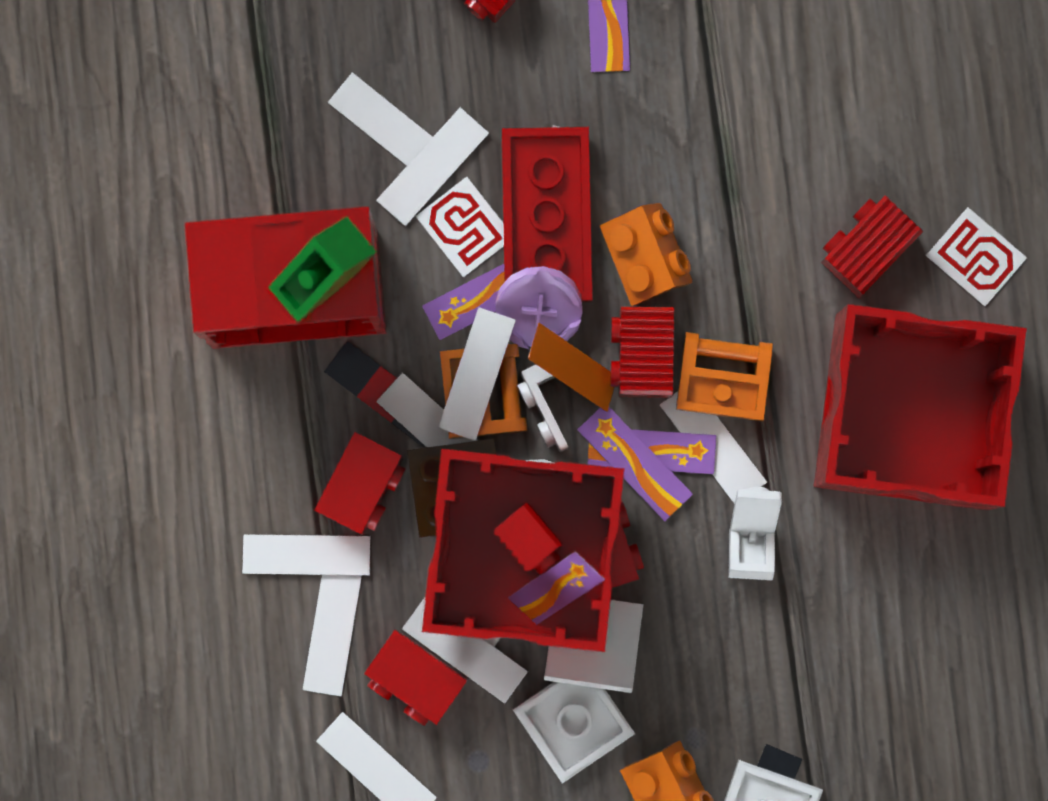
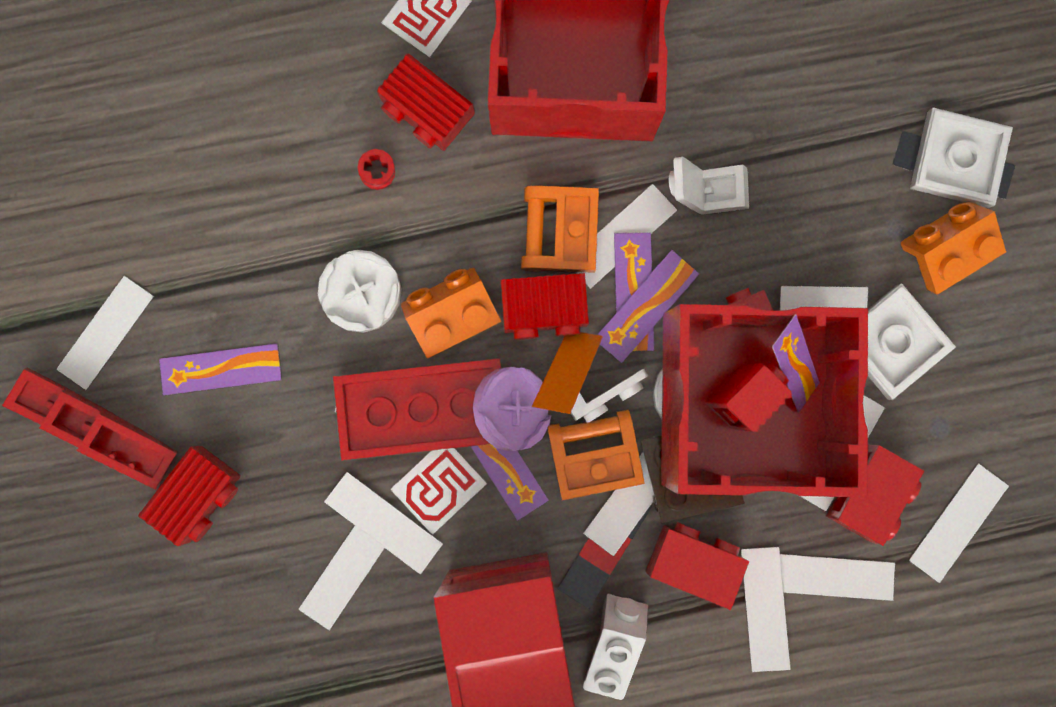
camera: 90 degrees left, 0 degrees up
green slope [268,217,377,322] -> none
white sticker [438,307,516,441] -> none
none -> white tile [318,250,402,333]
none -> red bush [357,149,396,190]
none -> white bracket [583,594,648,700]

